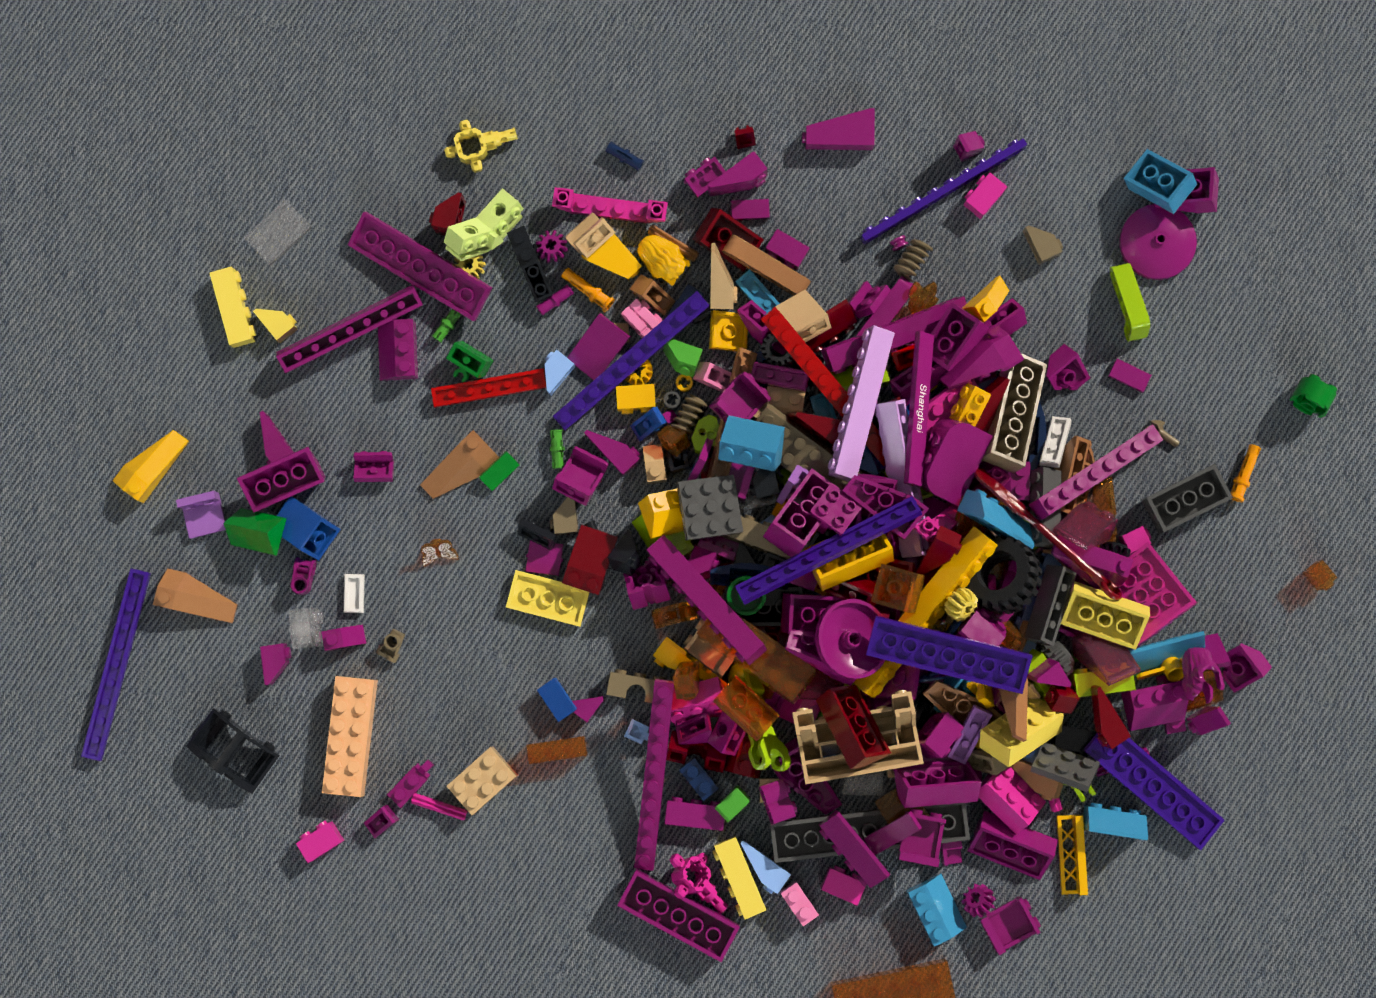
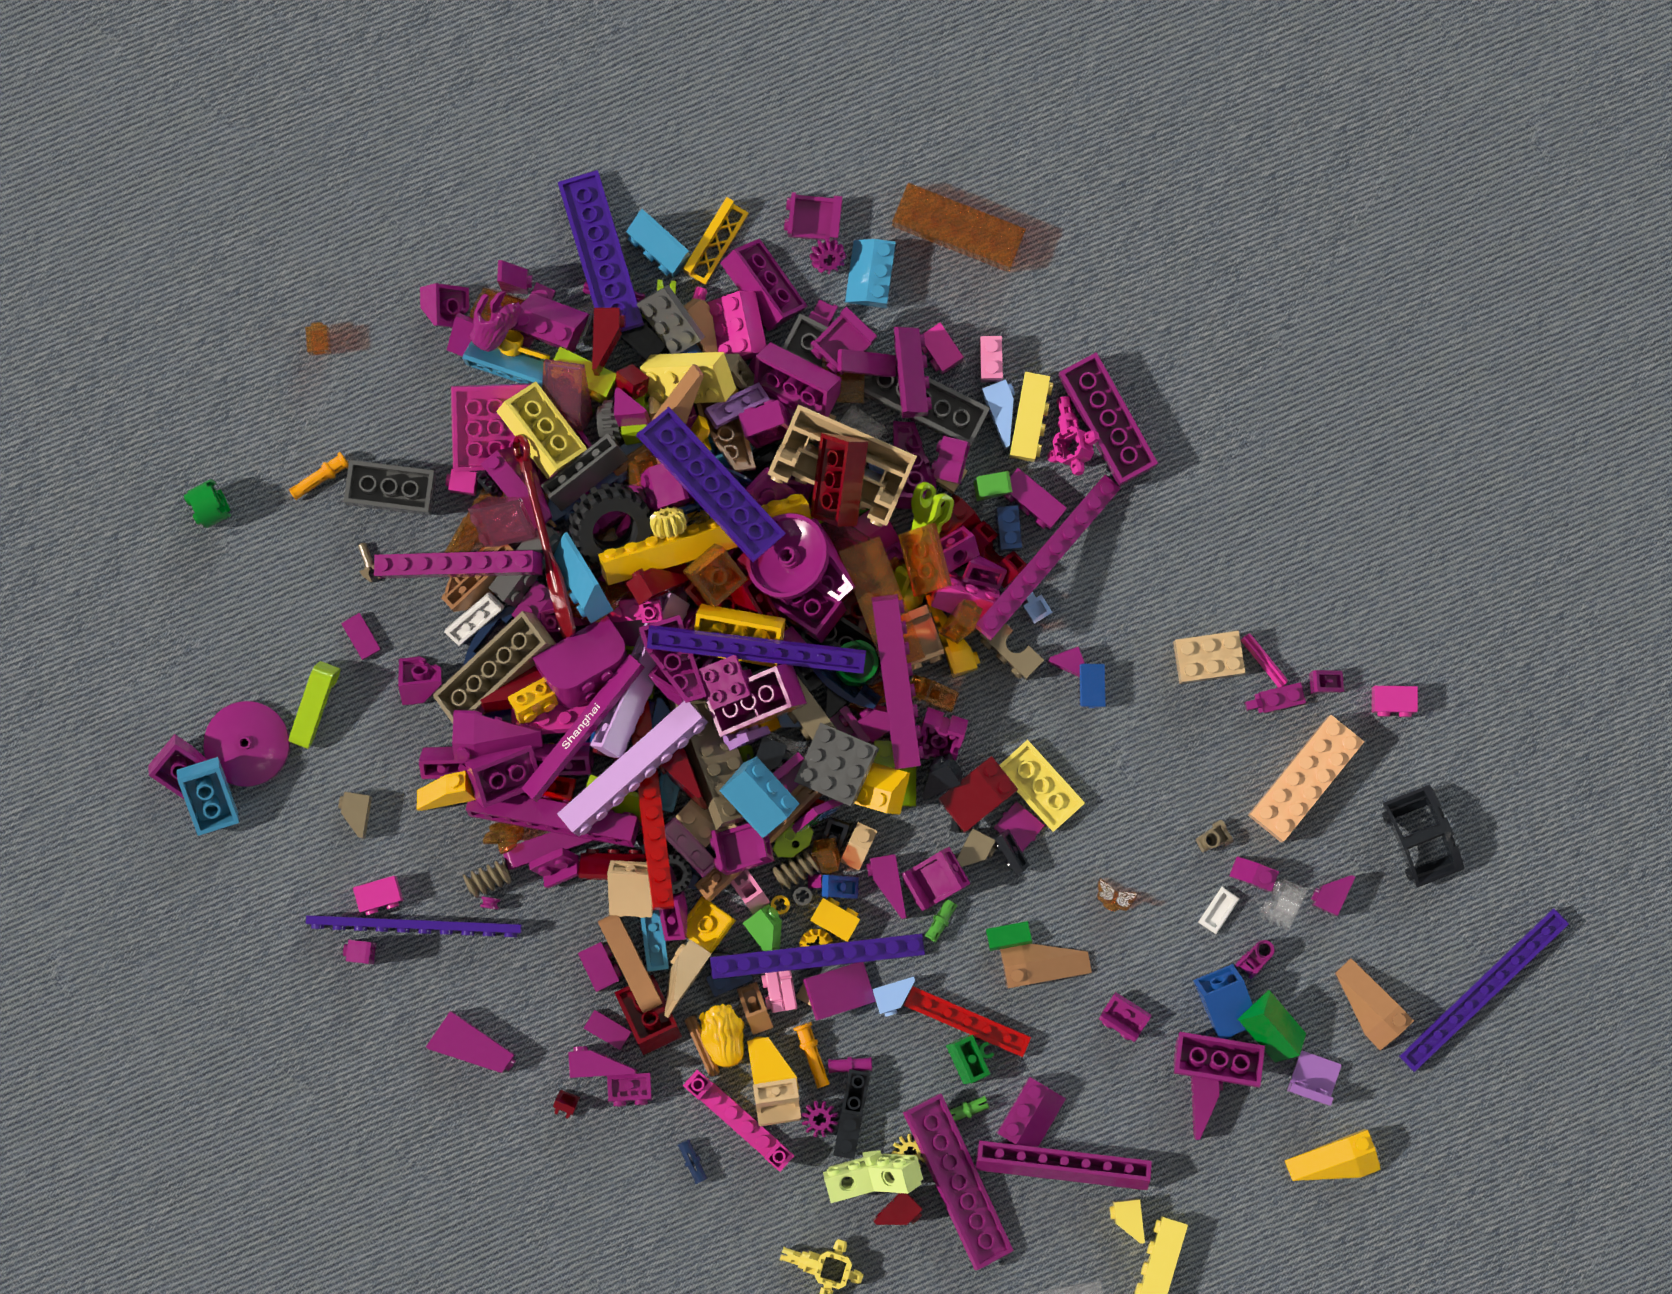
camera: 150 degrees left, 0 degrees up
clear orange brick [526,736,588,764] -> none

